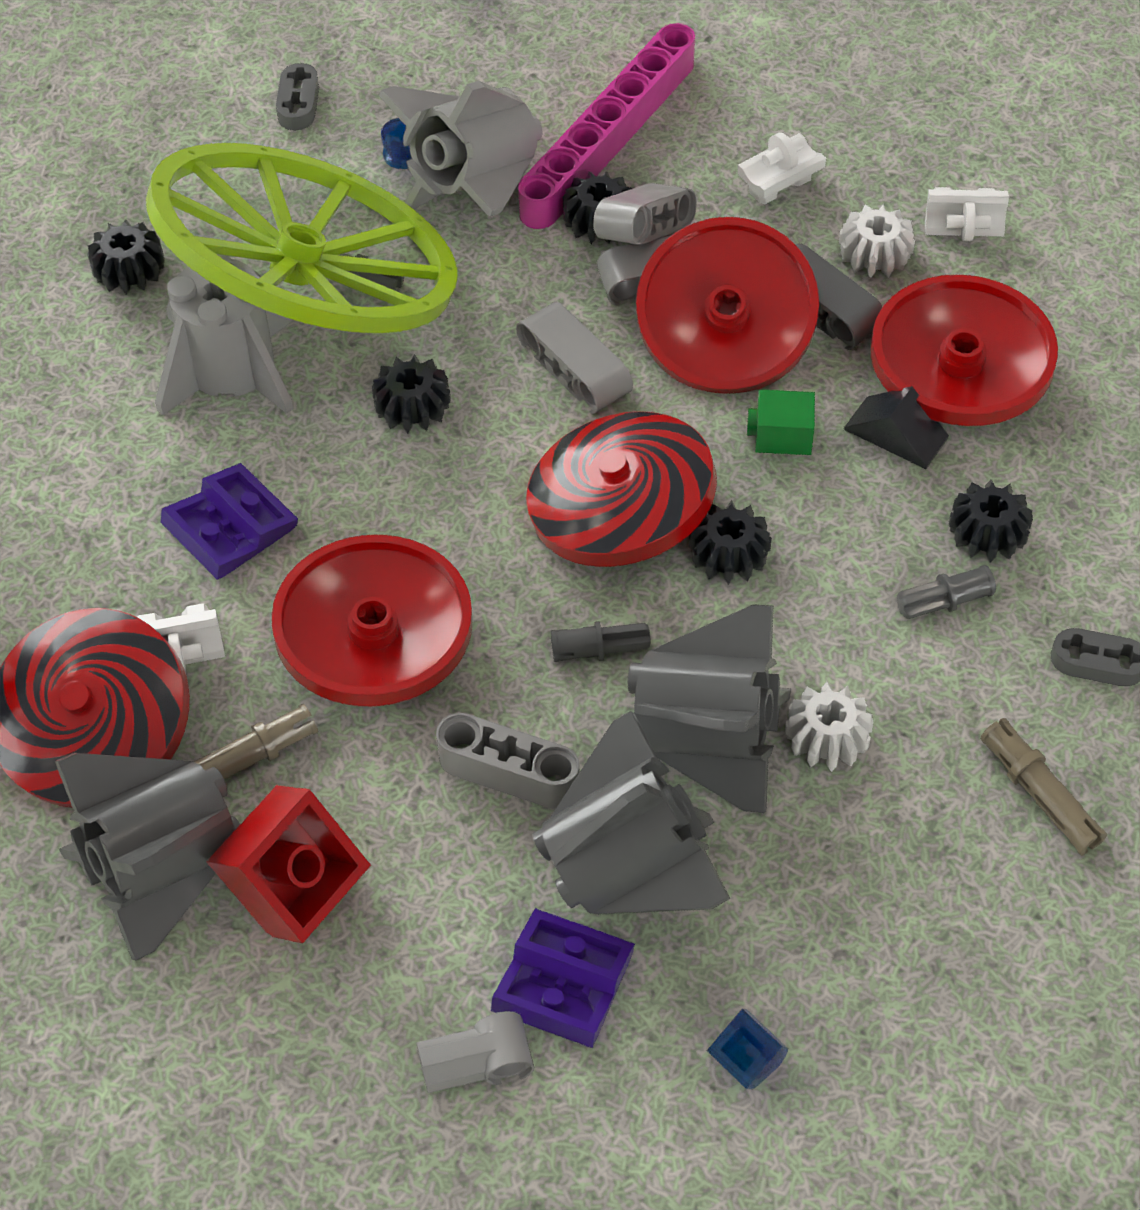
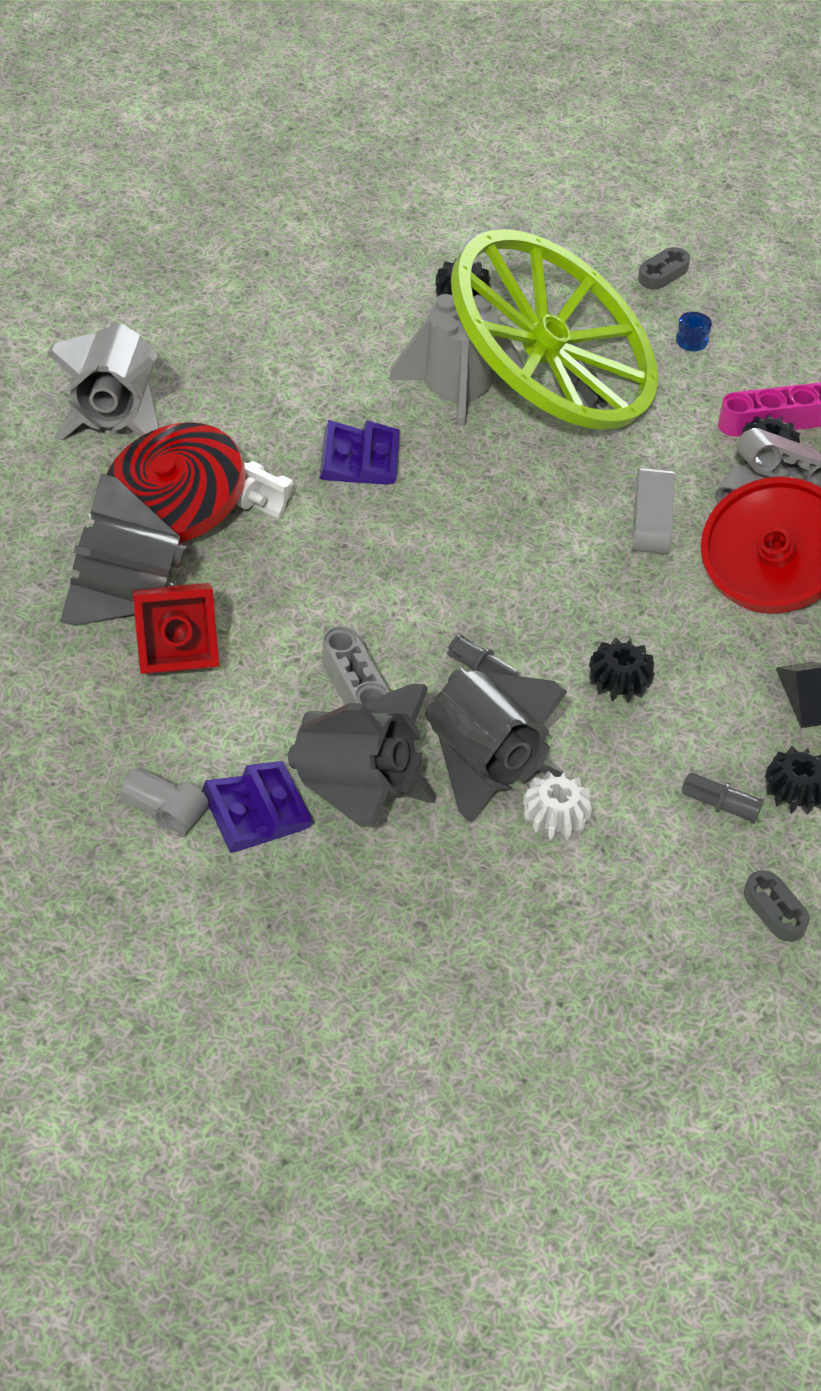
camera: 40 degrees right, 5 degrees down
dark tan pin [194,704,318,779] -> none
red dish [272,534,473,707] -> none
black gear [372,354,451,434] -> none
light grey brick [379,81,543,217] -> none
dish [526,411,717,567] -> none
clear blue brick [707,1008,788,1089] -> none
green brick [747,389,815,455] -> none
dark tan pin [980,718,1107,856] -> none

